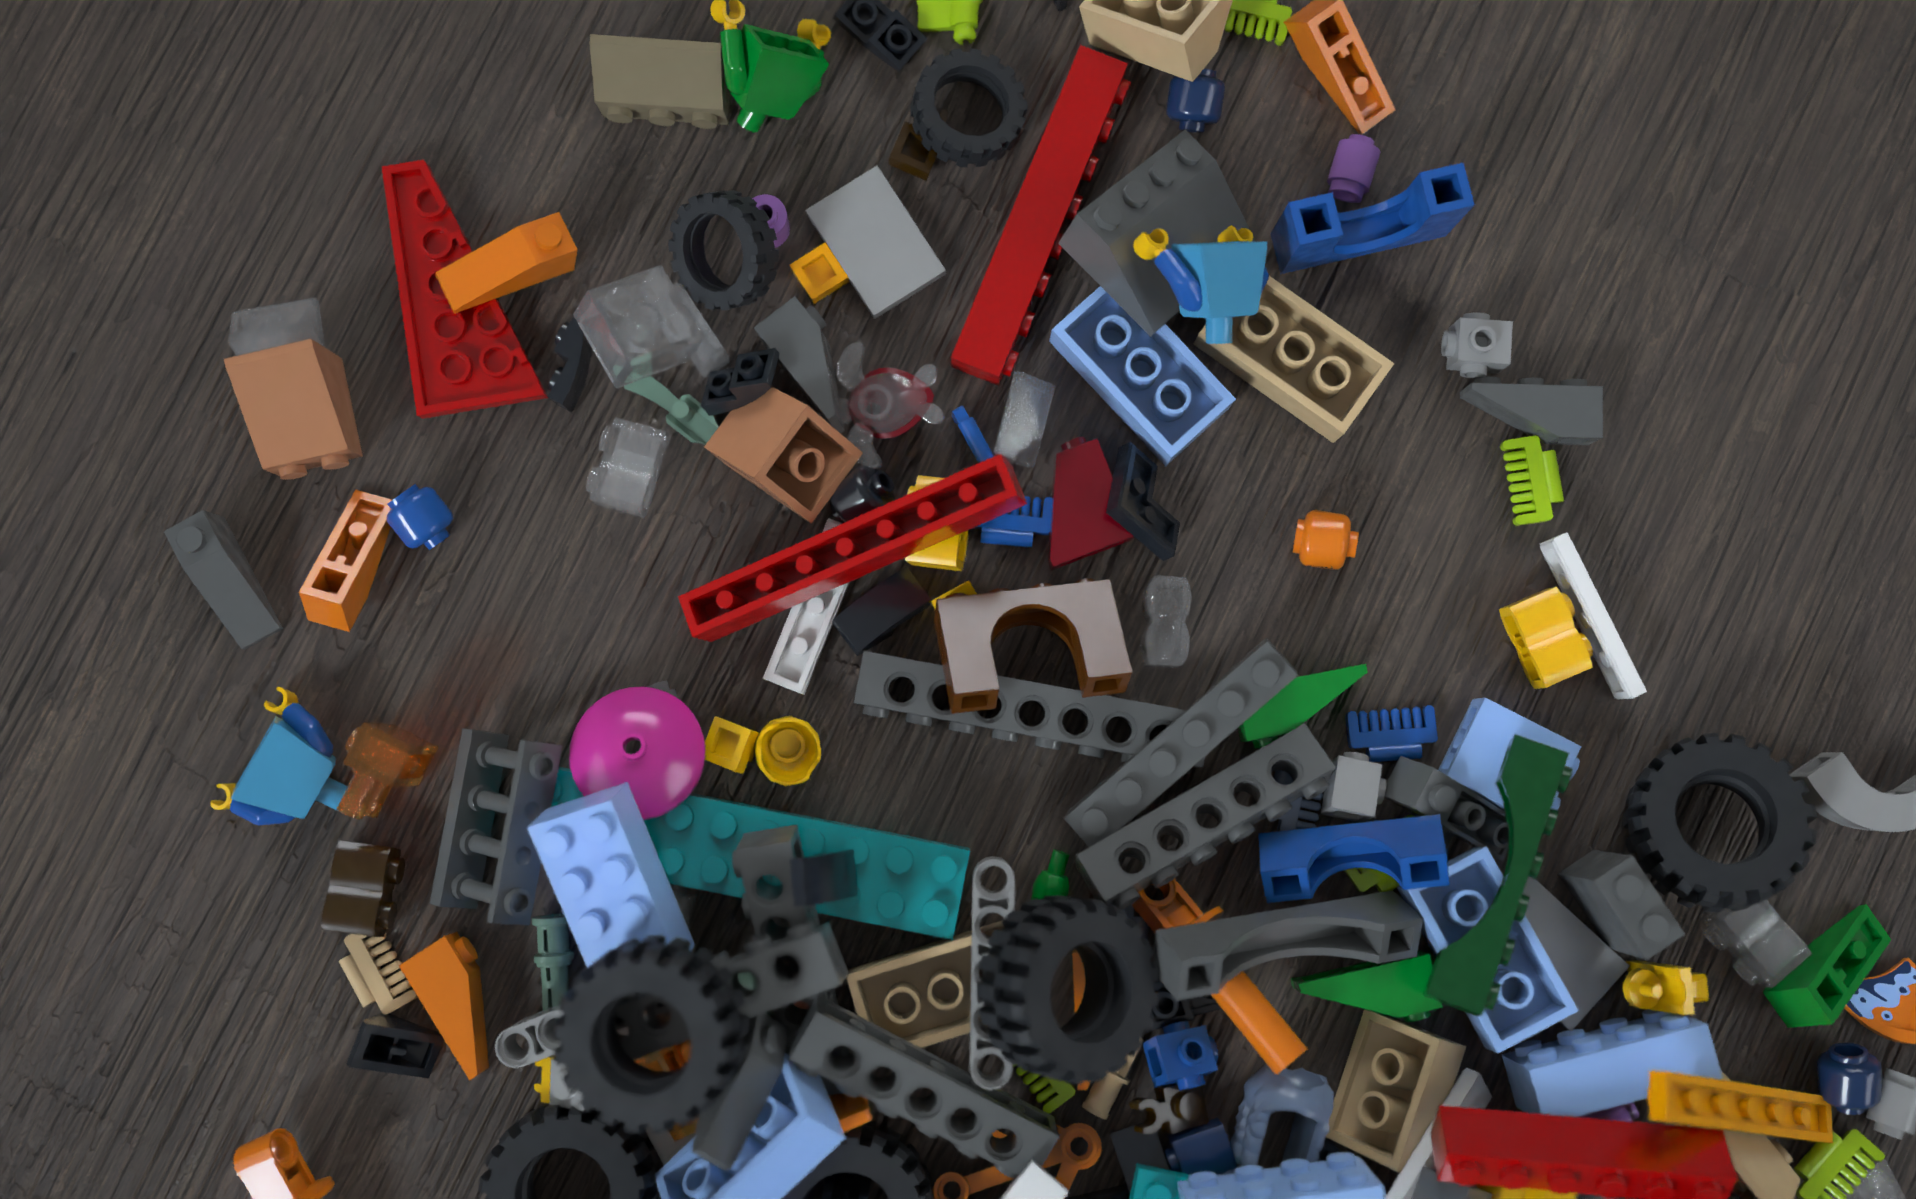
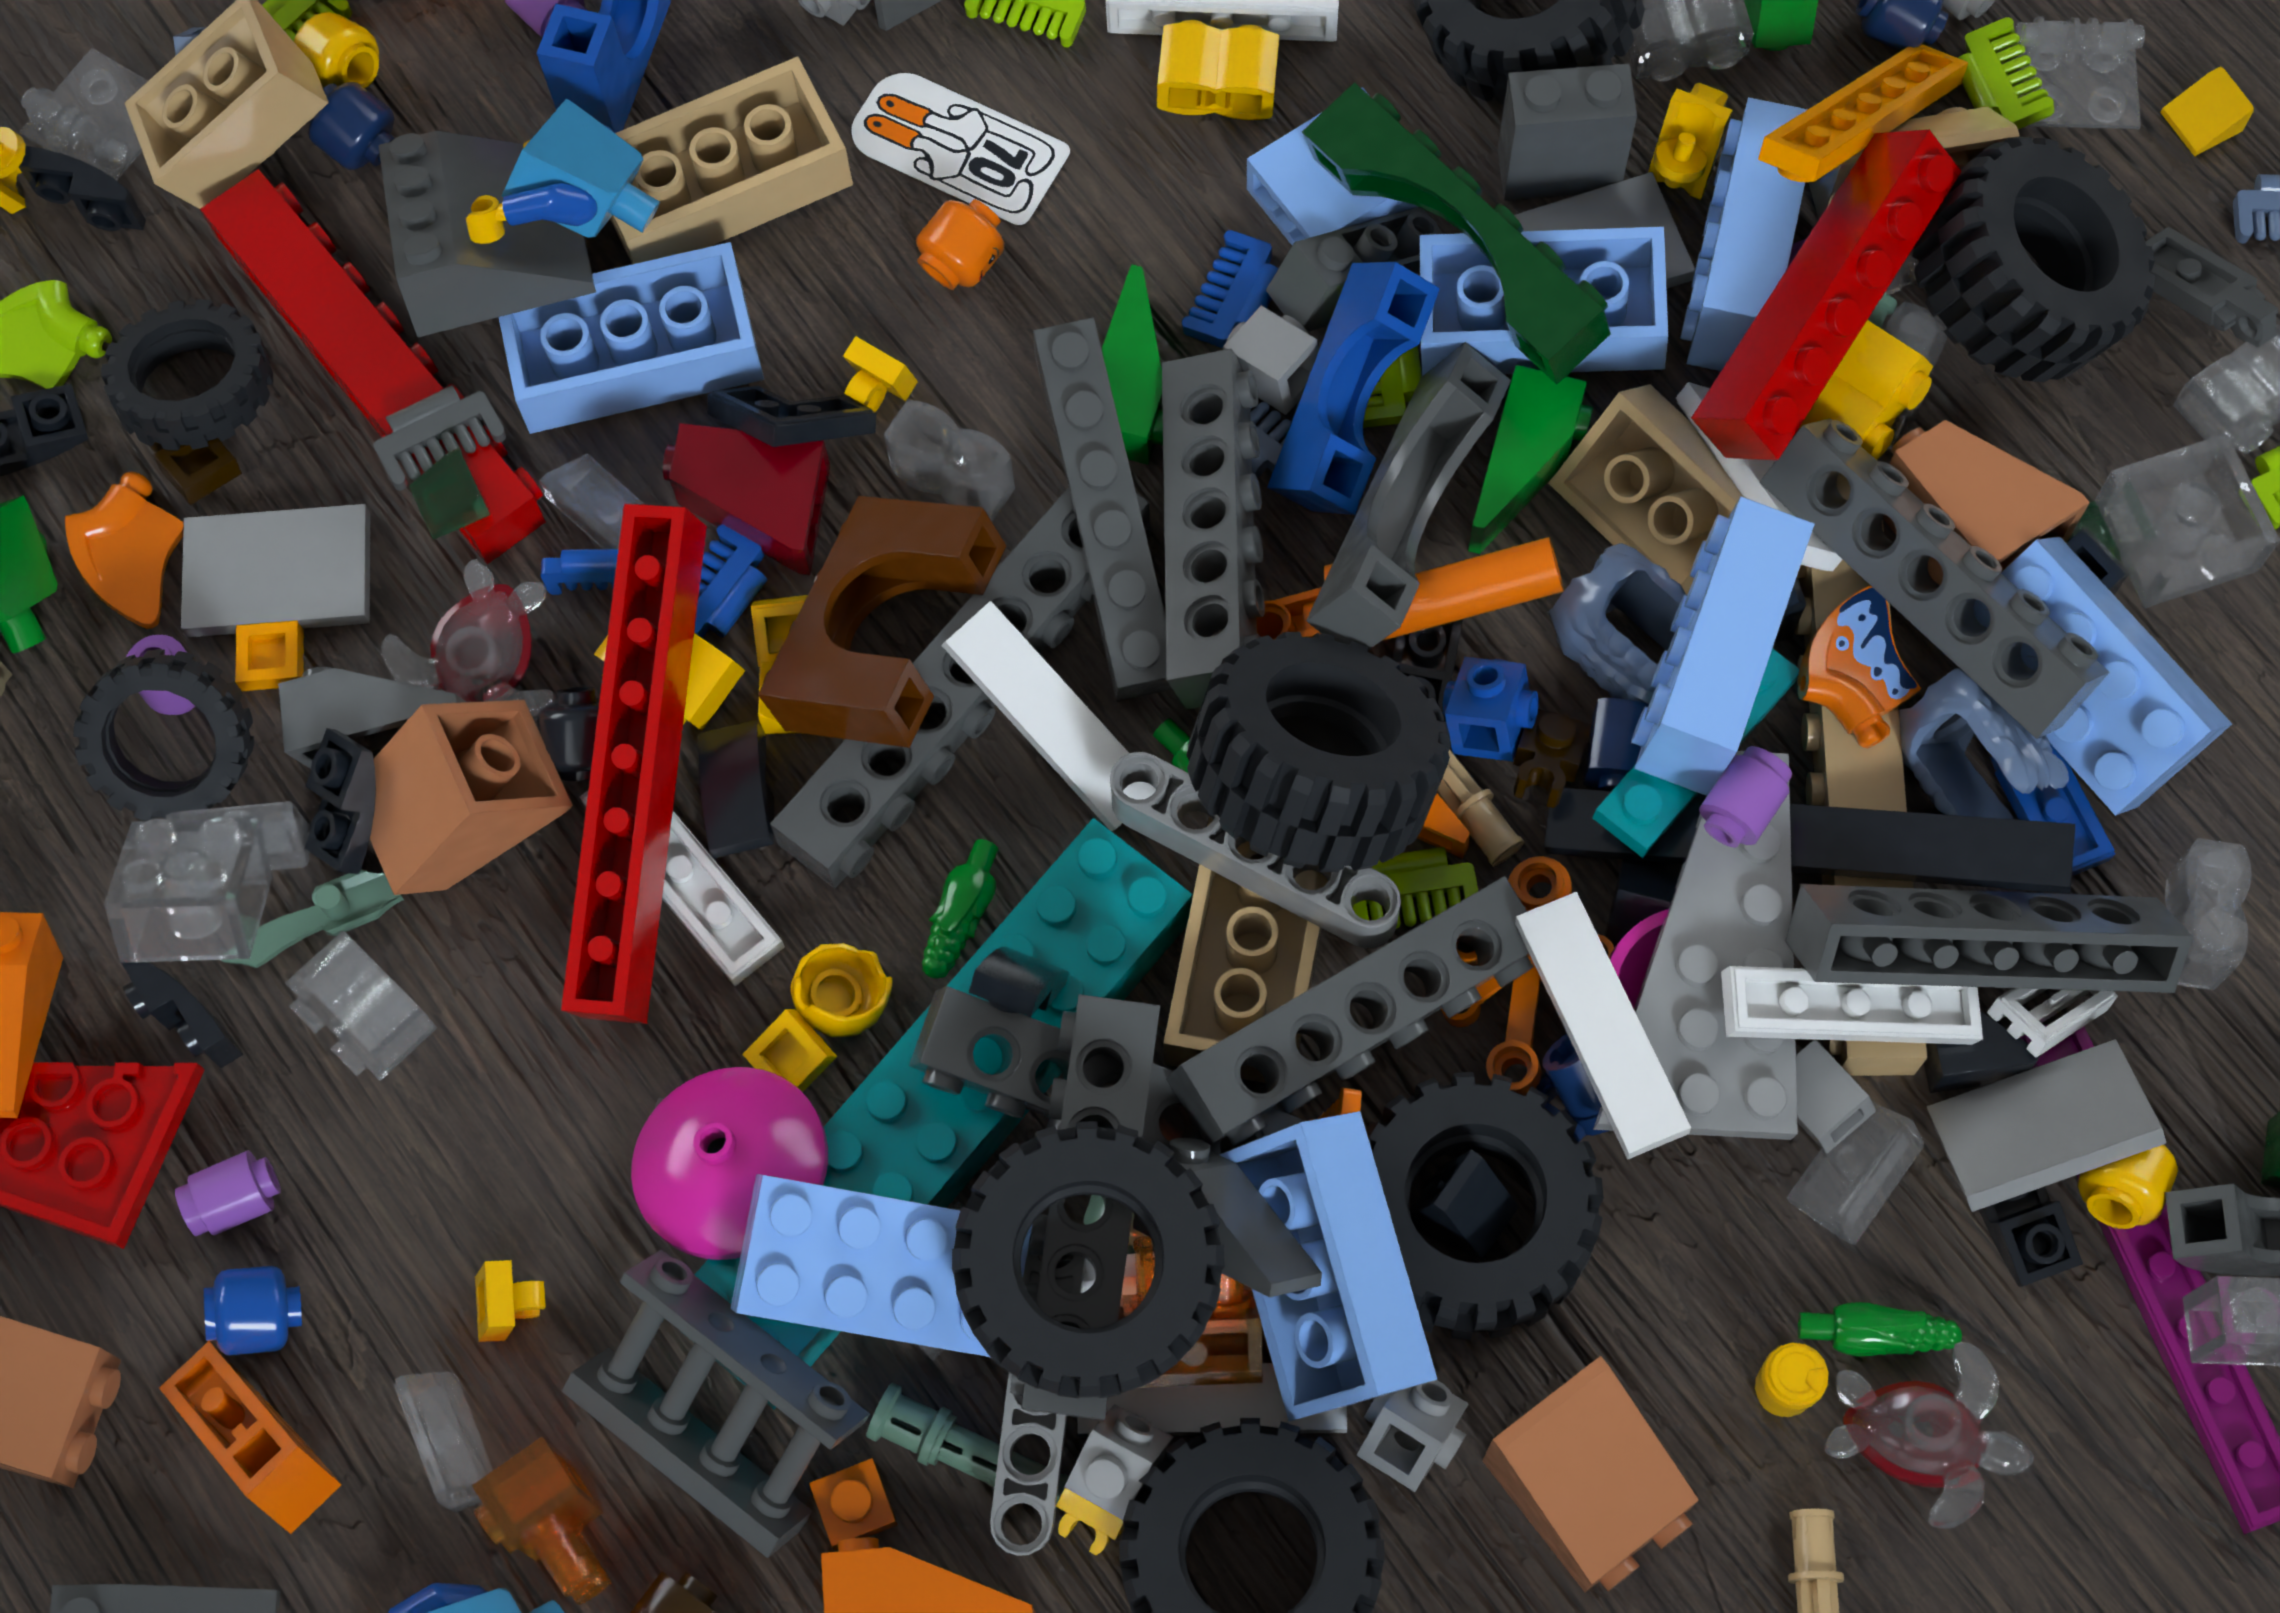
camera: 60 degrees left, 15 degrees down
none -> orange arm [65,471,184,629]
none -> medium lavender brick [175,1150,281,1236]
none -> yellow head [294,12,379,88]
none -> dark grey piece [374,385,506,491]
none -> clear slope [393,1371,499,1513]
none -> clear green slope [409,448,491,540]
none -> yellow tile [475,1260,546,1342]
none -> yellow slope [751,595,808,667]
none -> orange plate [809,1458,898,1550]
none -> yellow tile [843,336,918,412]
none -> sticker [852,73,1070,225]
none -> green piece [922,839,999,979]
none -> white tile [941,601,1156,831]

